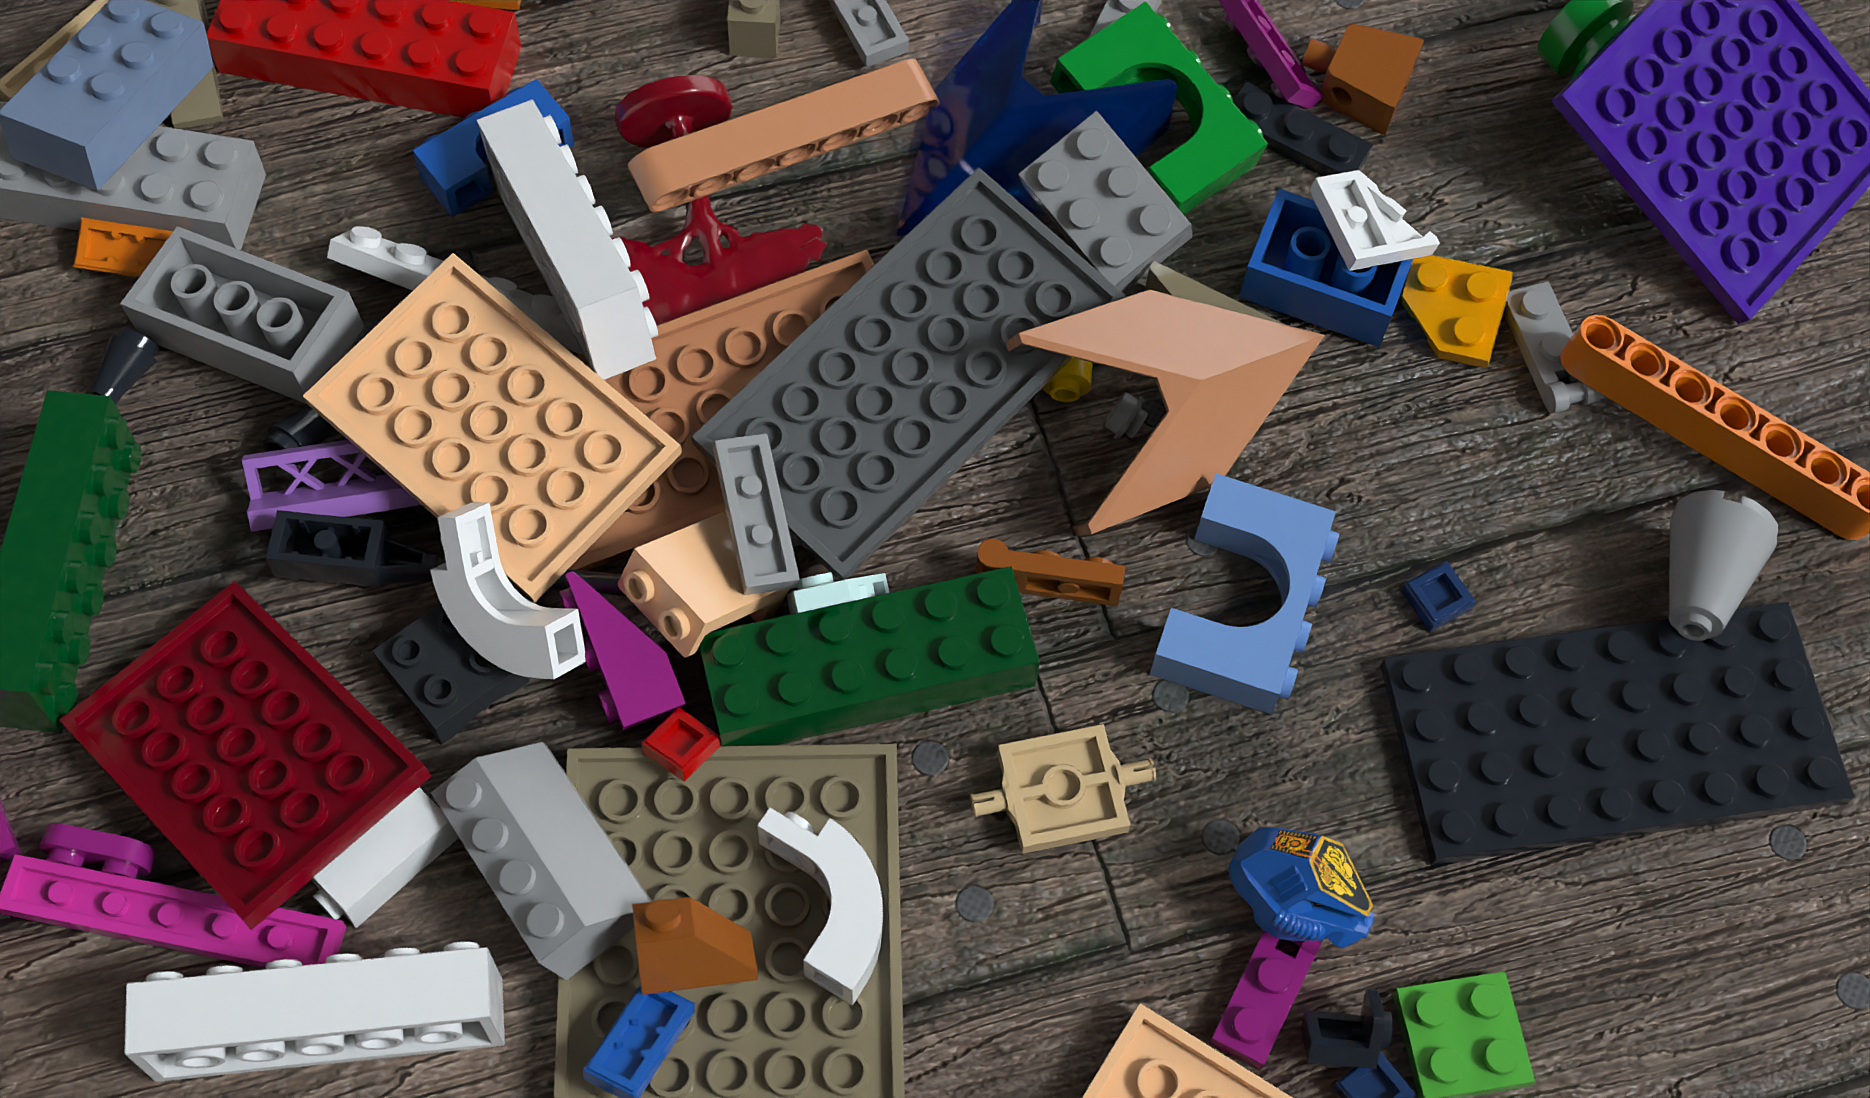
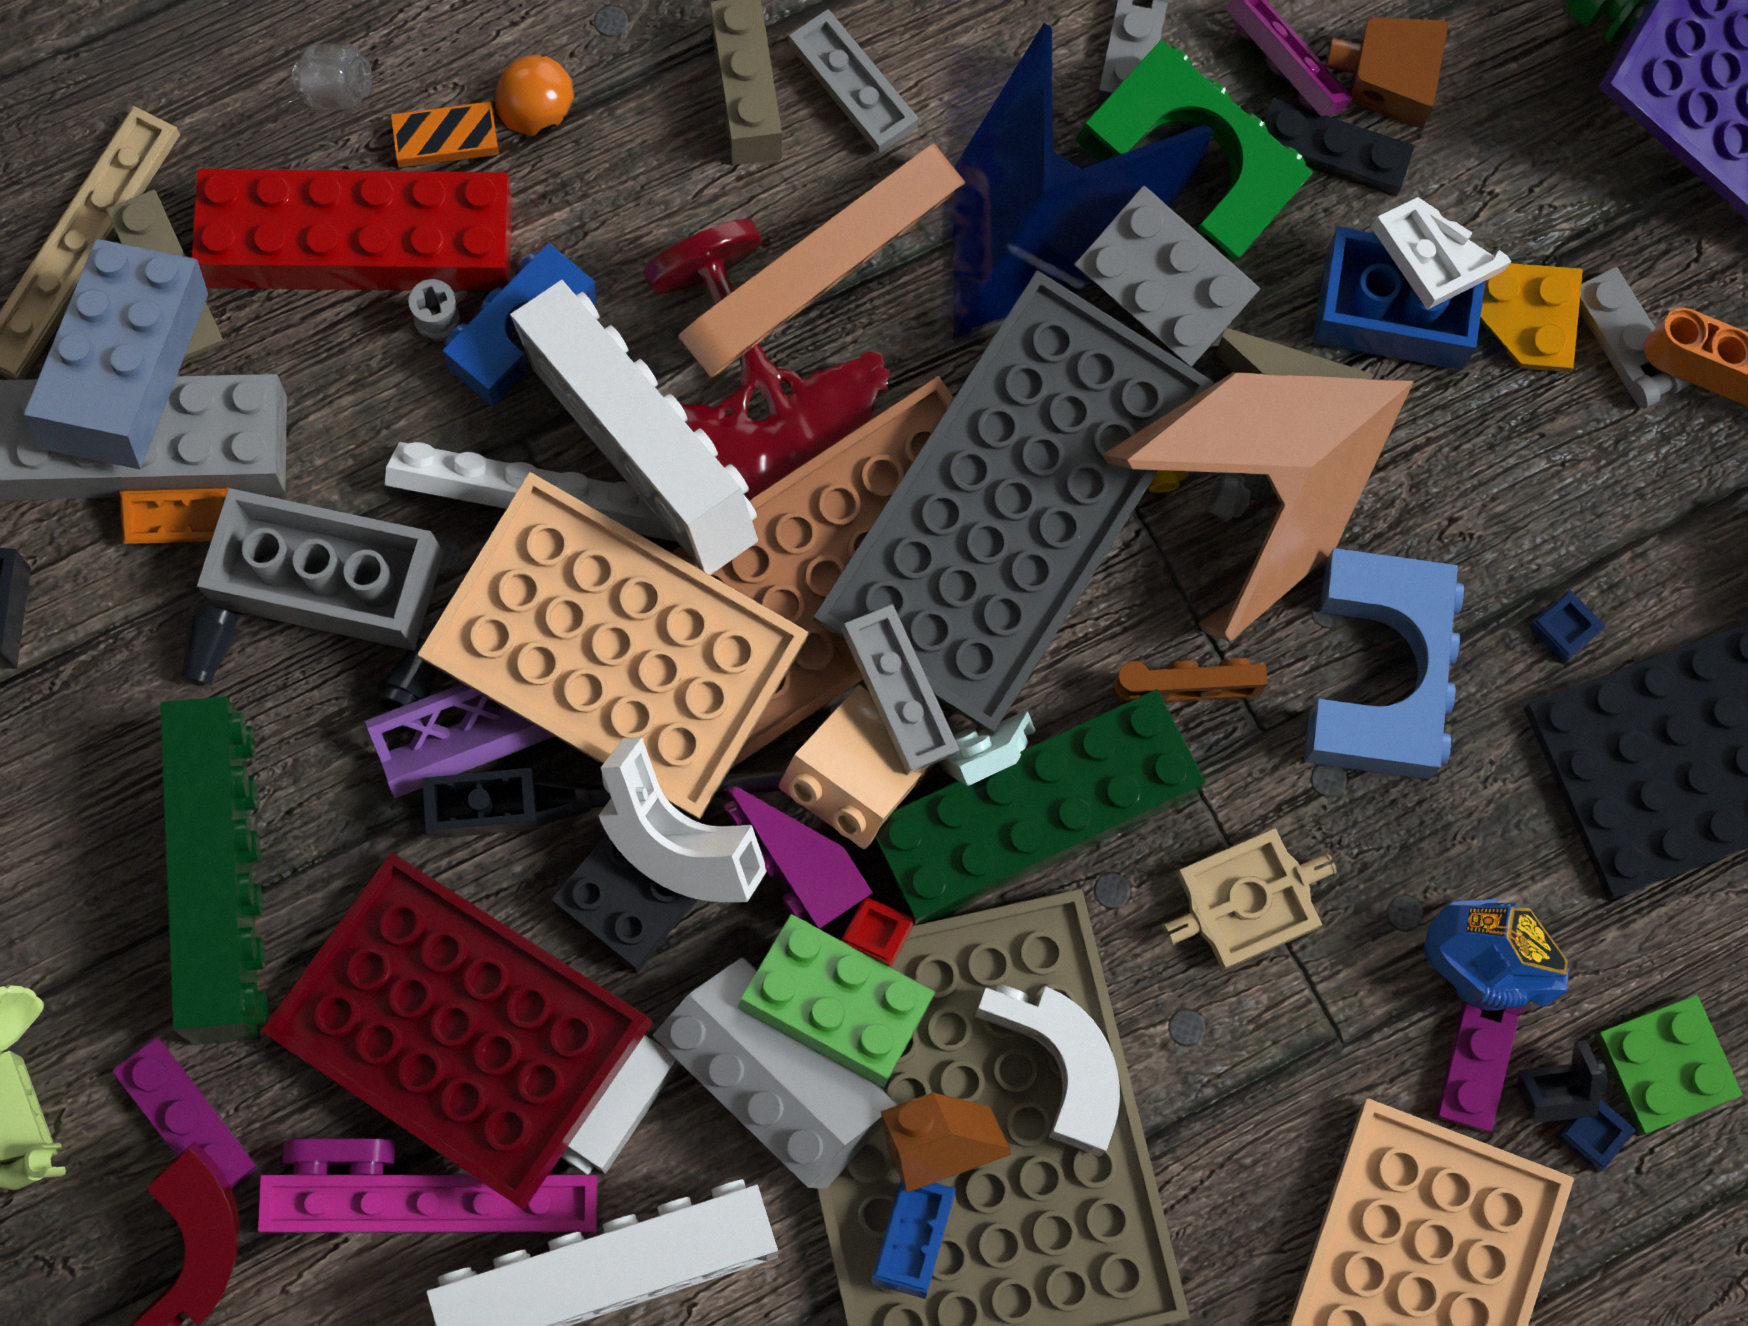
camera: 15 degrees left, 10 degrees up
none -> light grey bush [408,279,460,341]
none -> bright green plate [738,914,935,1088]

